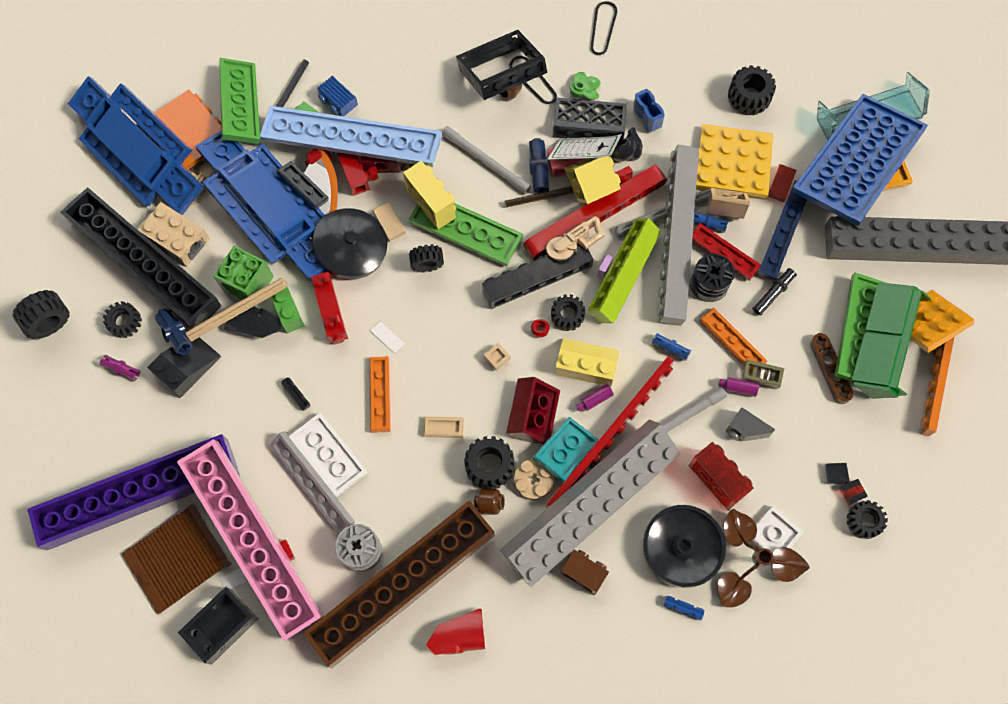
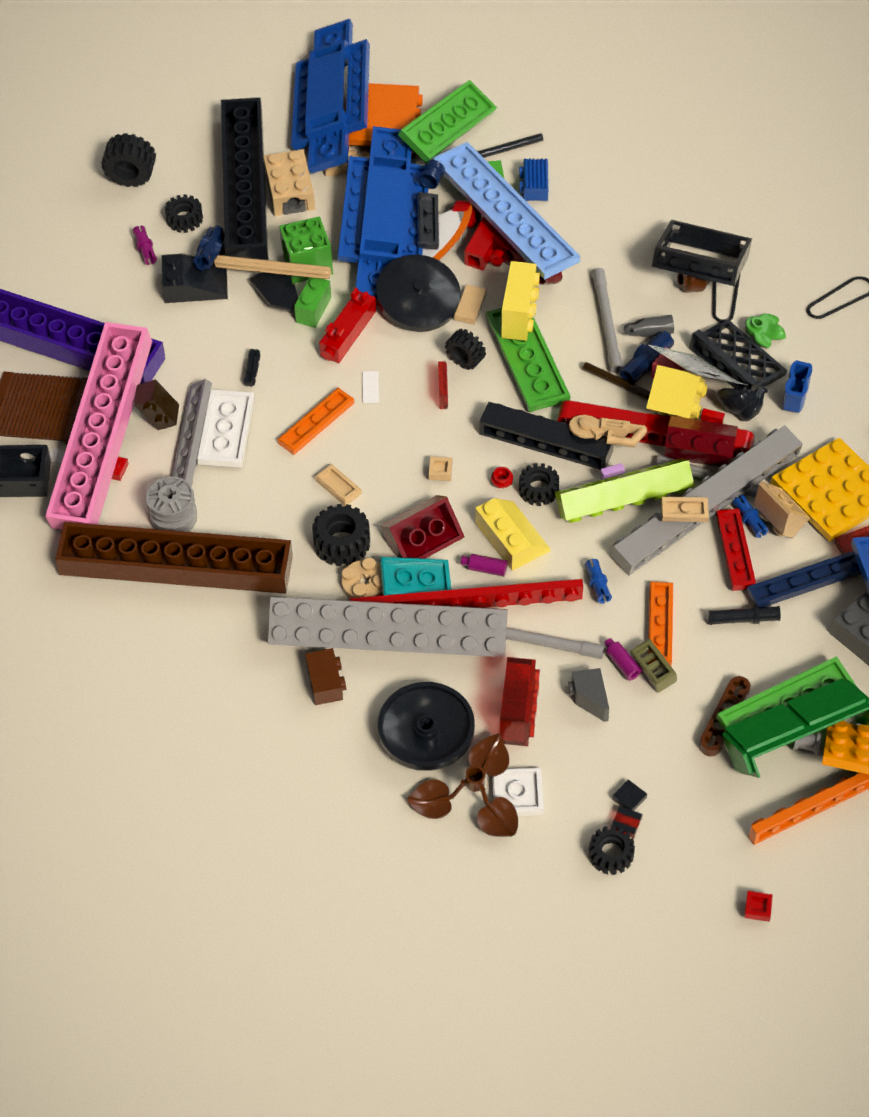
camera: 45 degrees right, 15 degrees down
red panel [426,608,485,655] -> none
reddish brown head [474,489,505,515] -> none
blue axle [664,596,705,620] -> none
black wheel [690,253,735,302] -> none
none -> dark brown brick [134,379,179,430]
none -> dark blue wheel [419,160,445,189]
none -> clear red tile [438,361,448,409]
none -> dark grey piece [624,315,674,337]
none -> tan plate [661,497,709,522]
none -> dark red slope [665,416,738,467]
none -> red plate [744,891,773,922]

